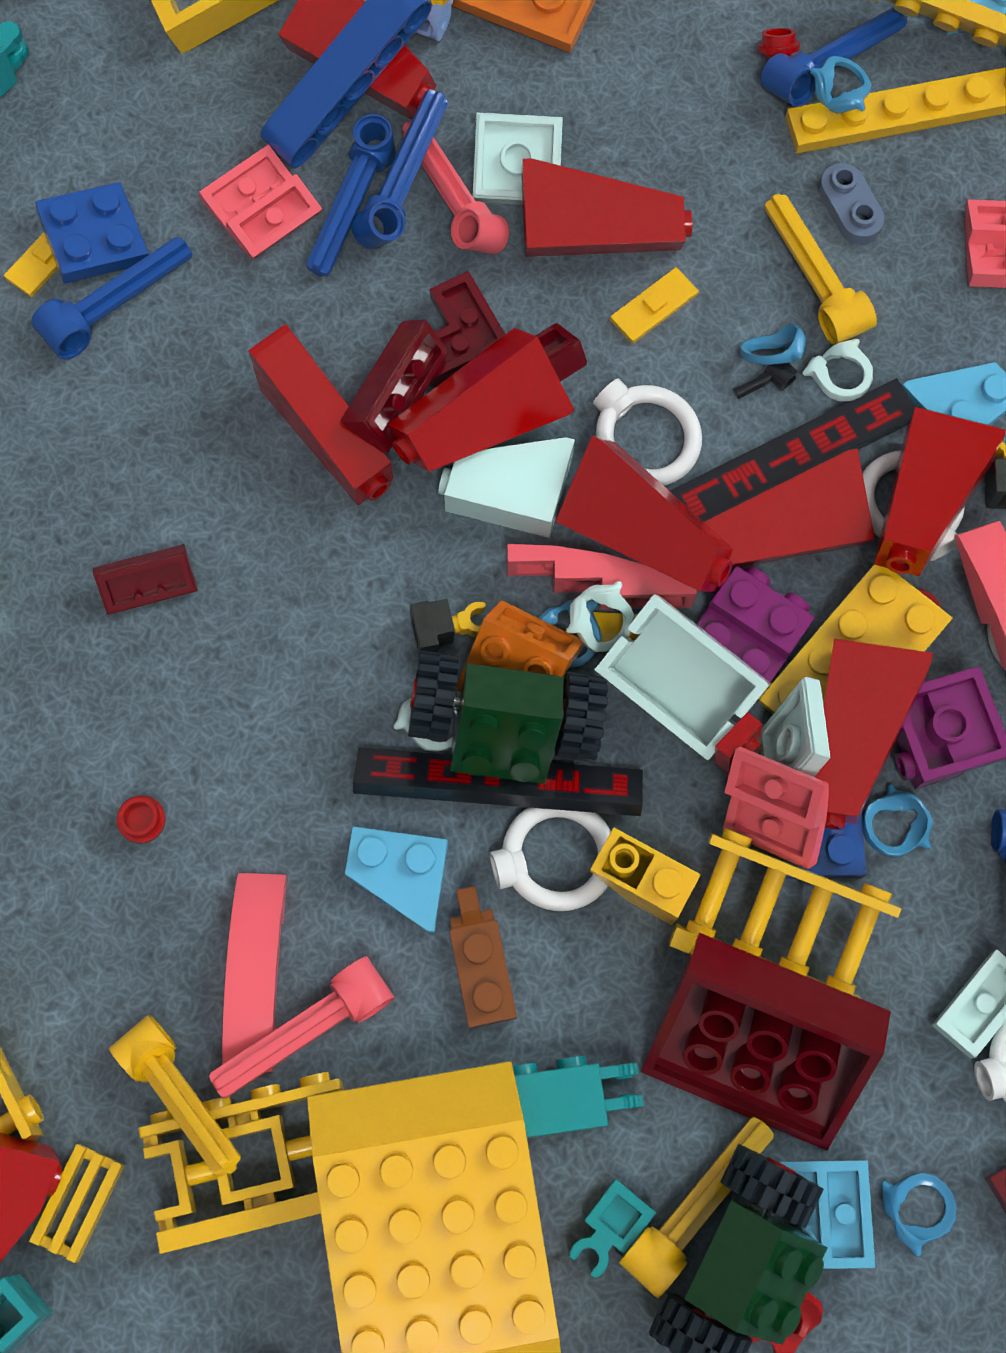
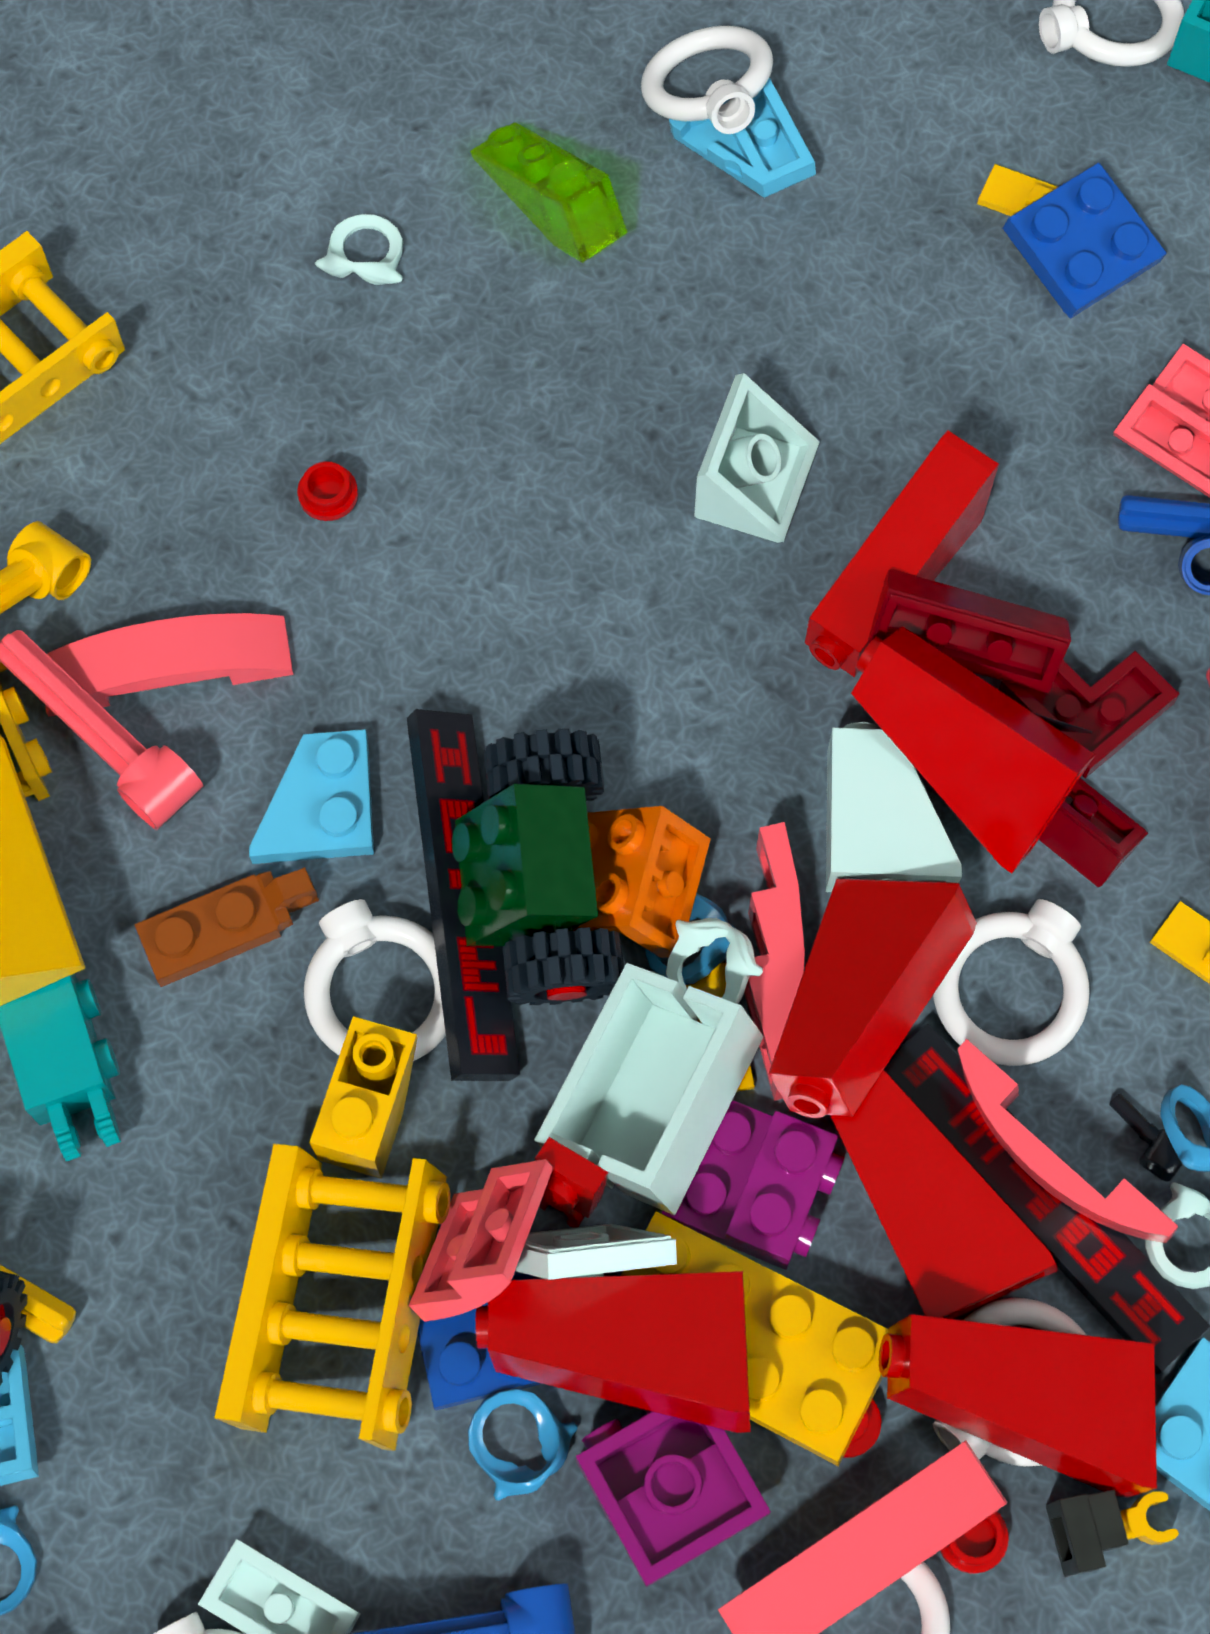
camera: 80 degrees right, 5 degrees down
blue axle [31,237,192,360] -> none
dark red plate [93,544,198,615] -> none
pearl dark grey piece [410,598,486,656] -> none
dark red slope [641,932,891,1151] -> none
none -> light aqua slope [694,373,820,543]
none -> coral slope [958,1039,1178,1243]

